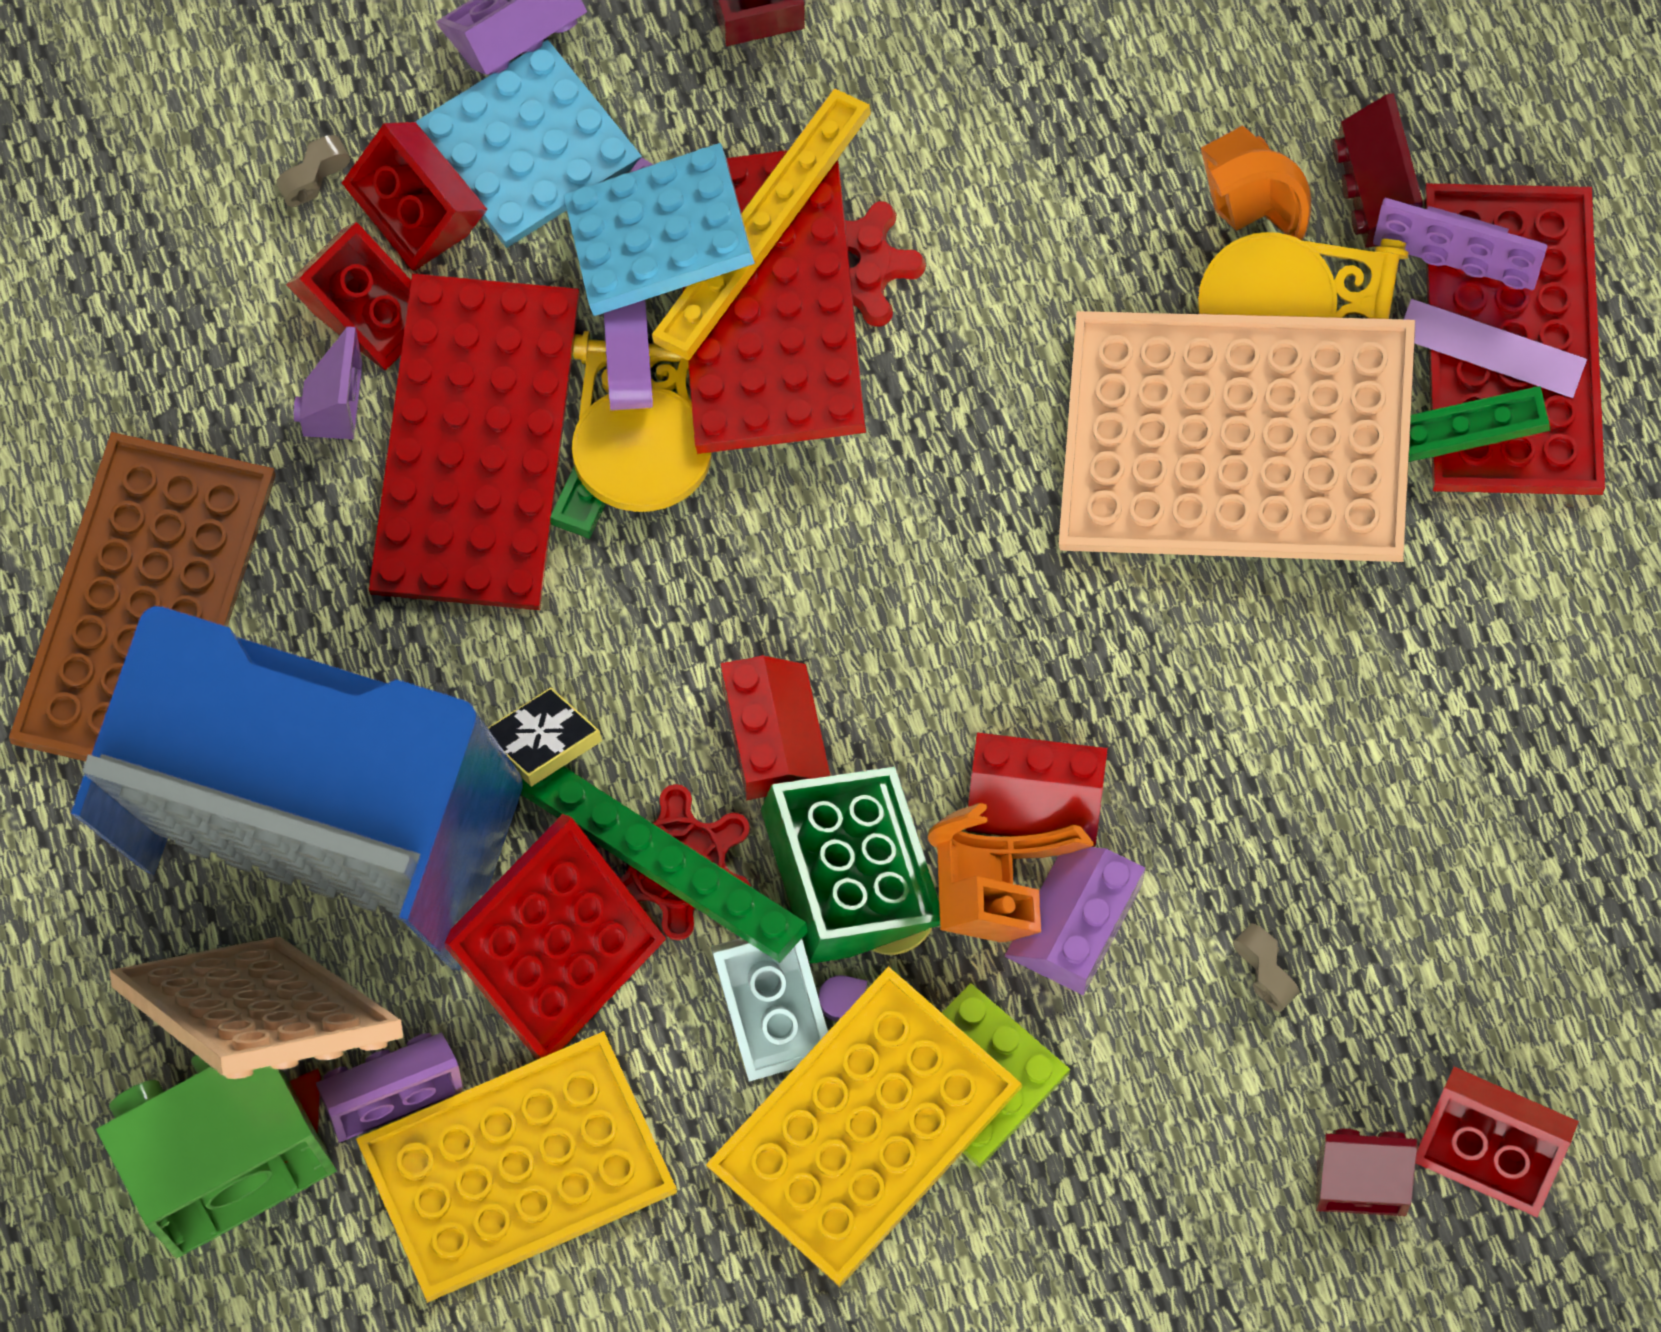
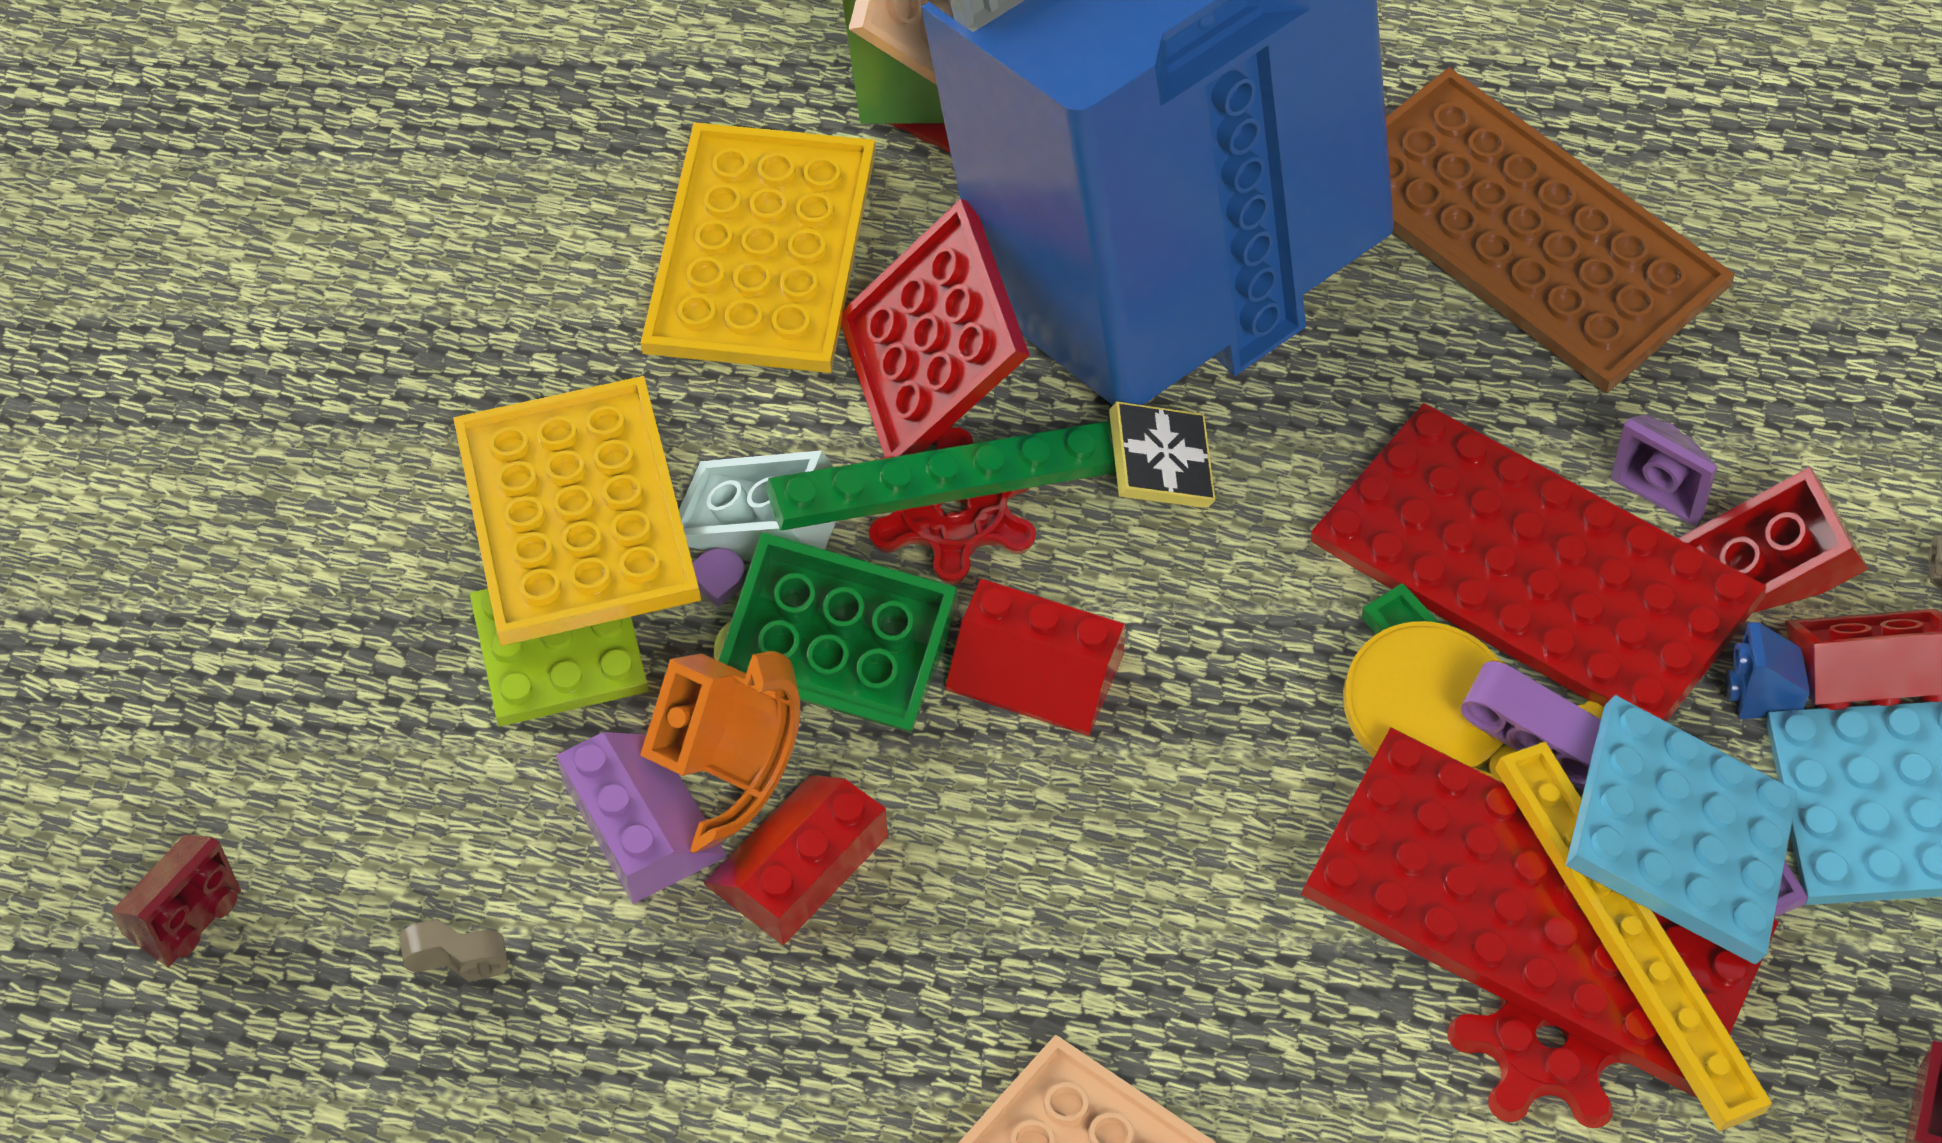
camera: 125 degrees right, 10 degrees down
medium lavender slope [316,1032,464,1143] -> none
red slope [1415,1067,1579,1218] -> none
none -> blue slope [1725,622,1810,719]

